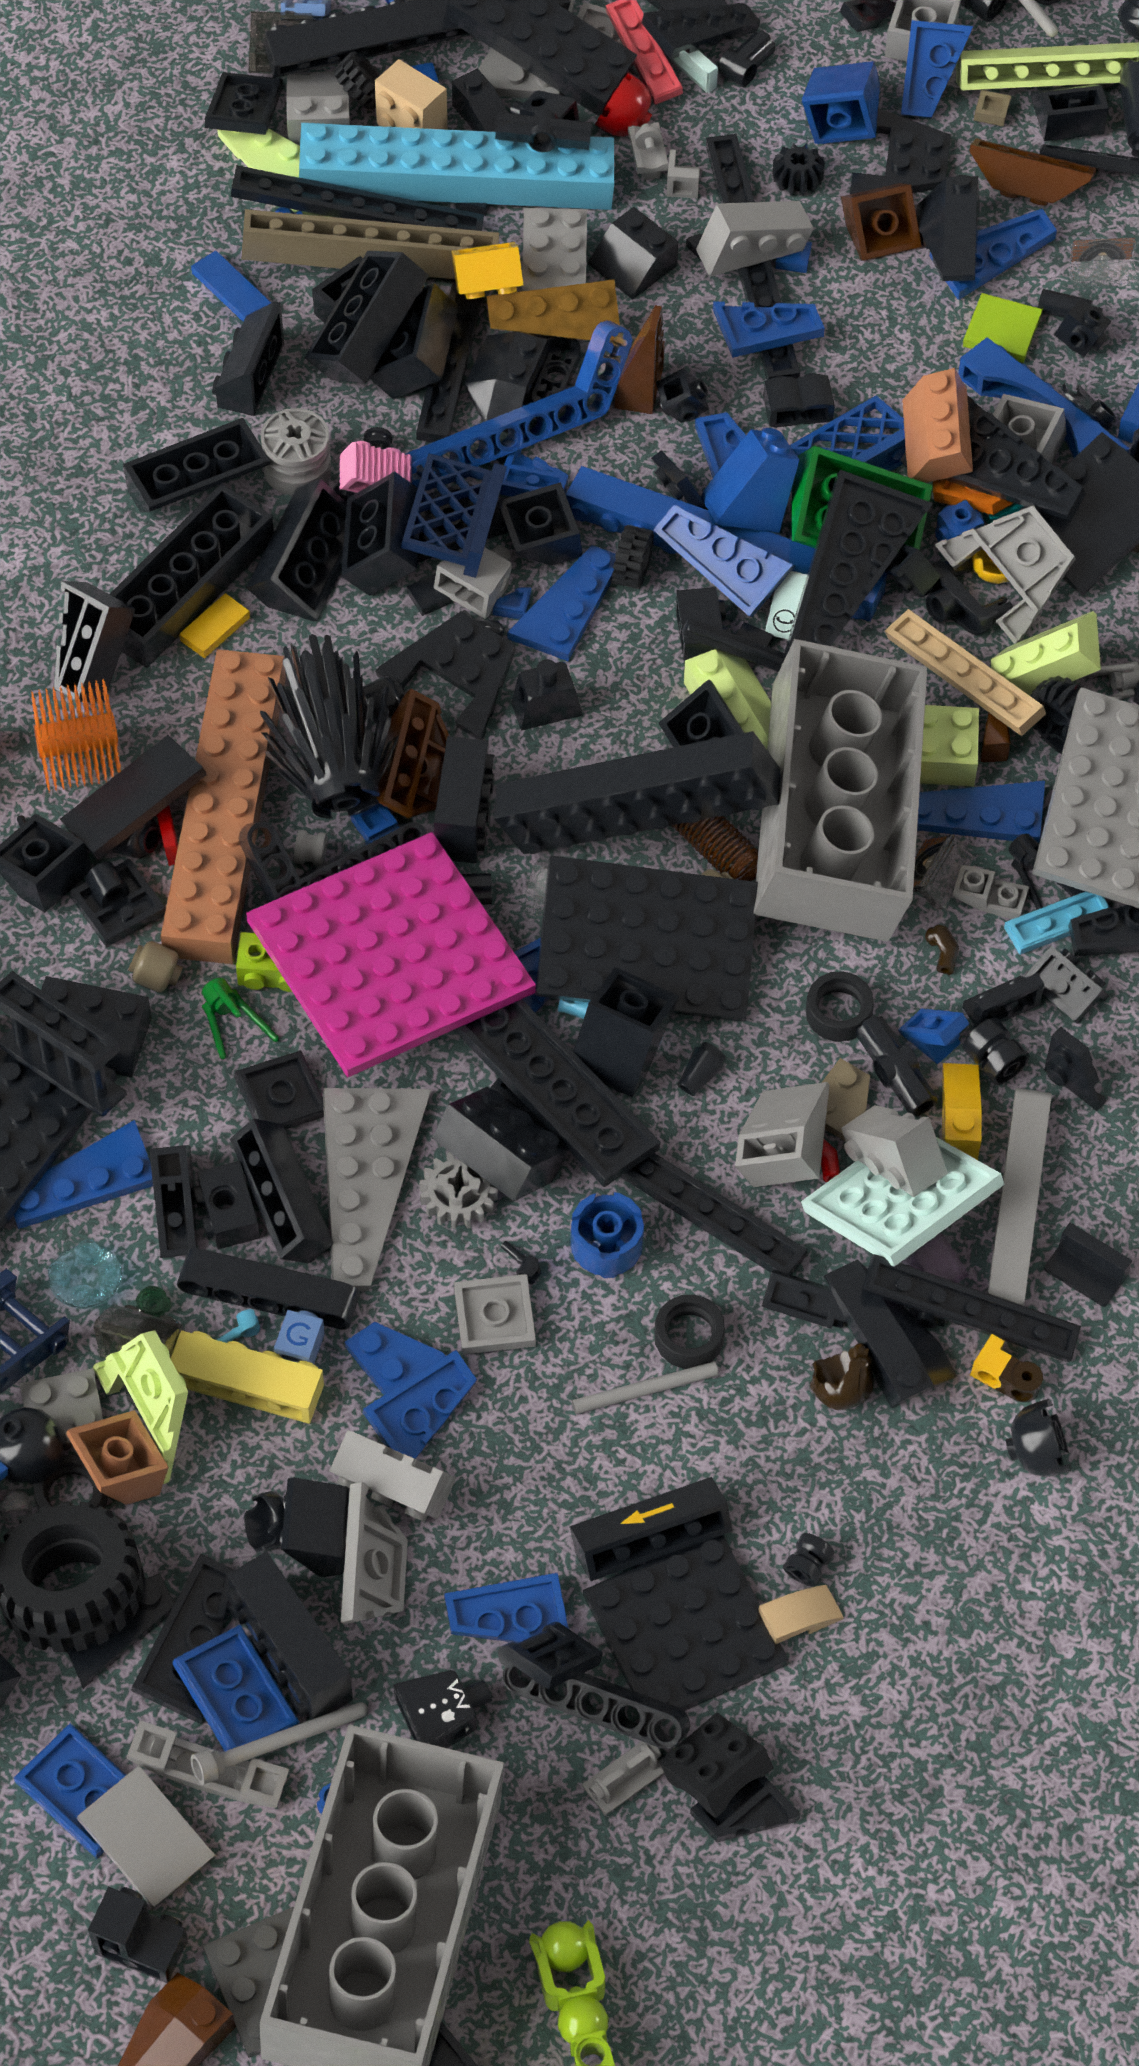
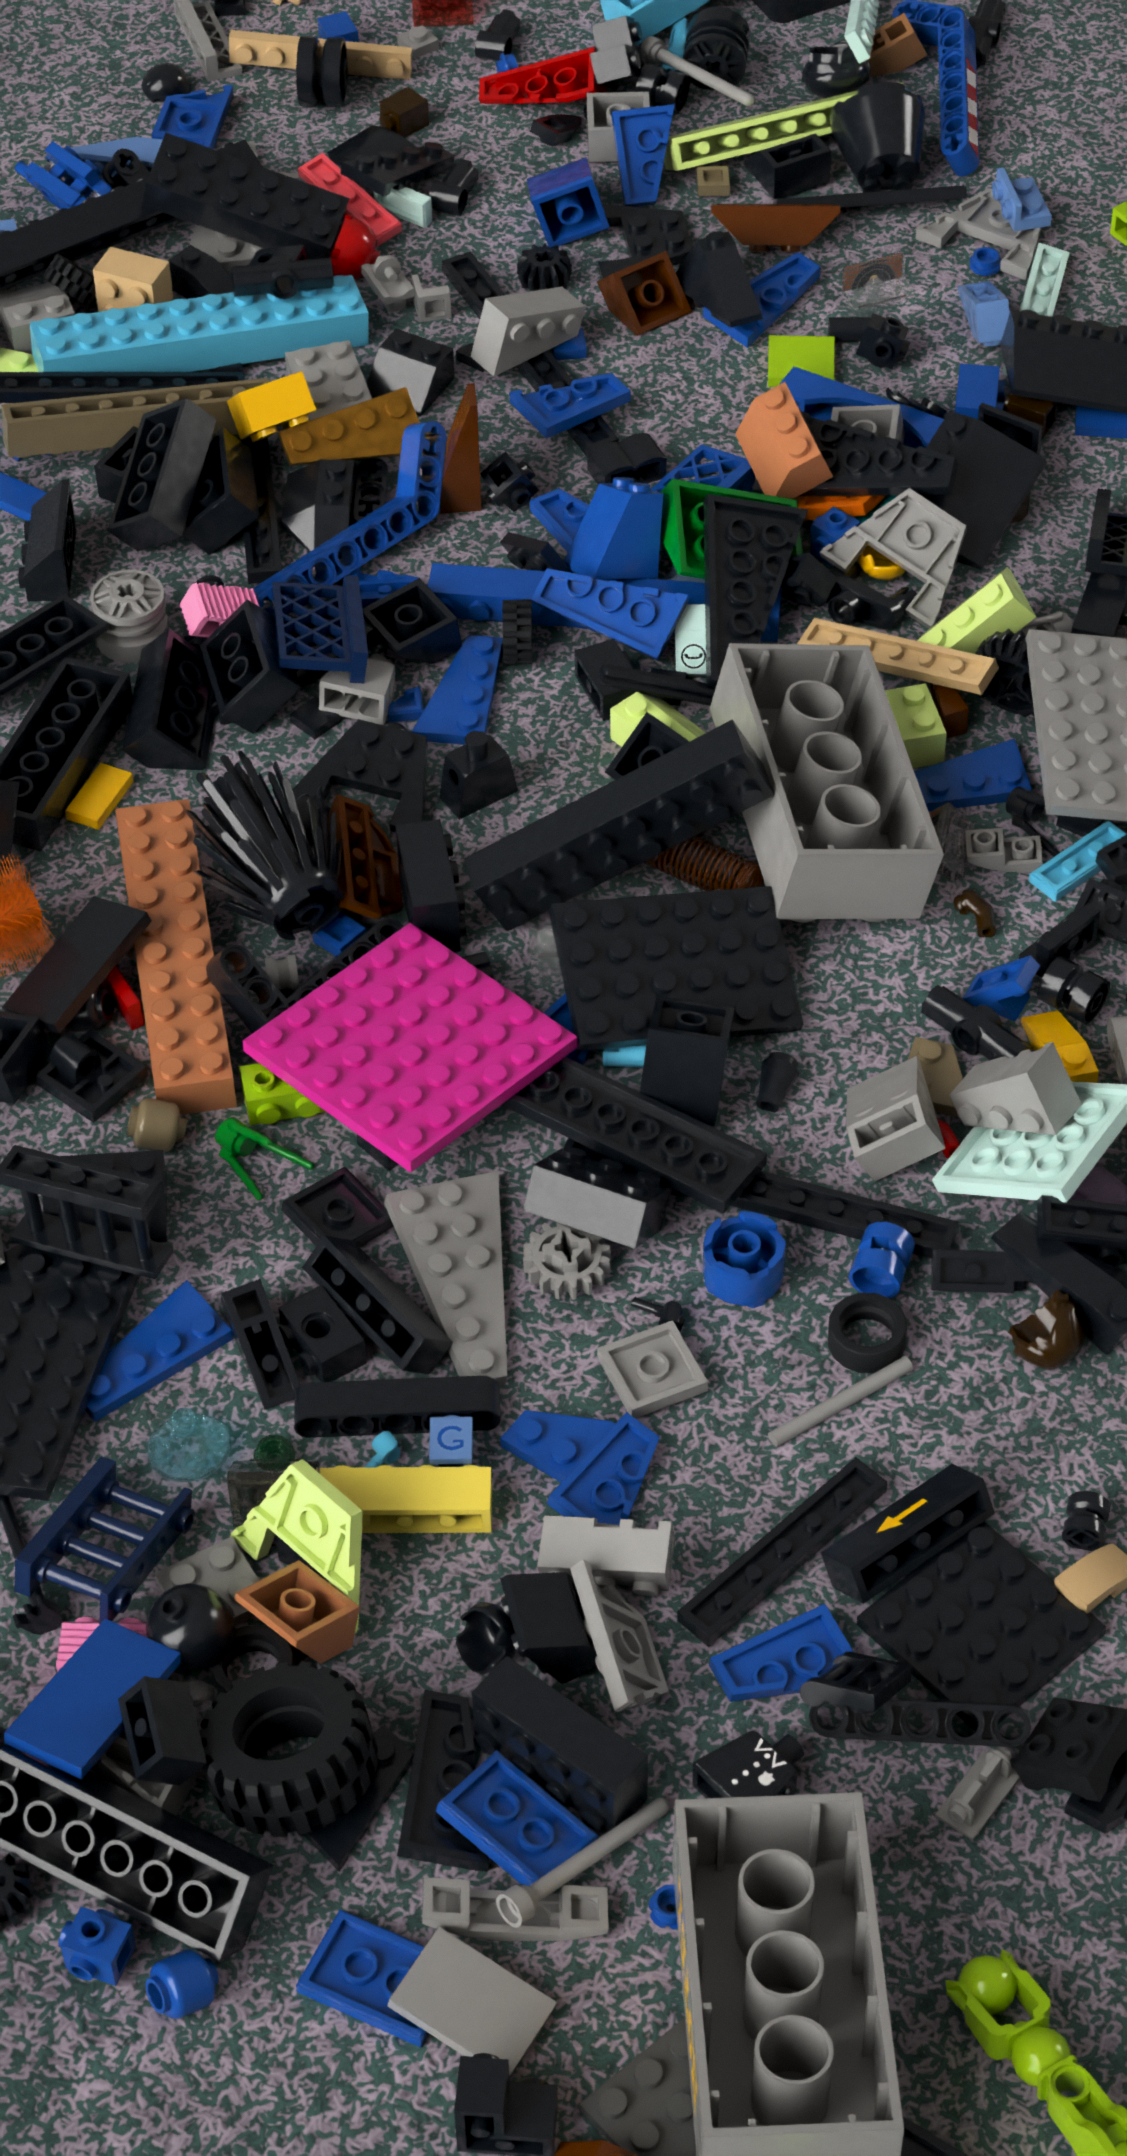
camera: 15 degrees left, 10 degrees down
black tyre [806,971,874,1042] -> none
none -> black plate [677,1457,887,1647]
none -> blue wheel [849,1222,915,1298]

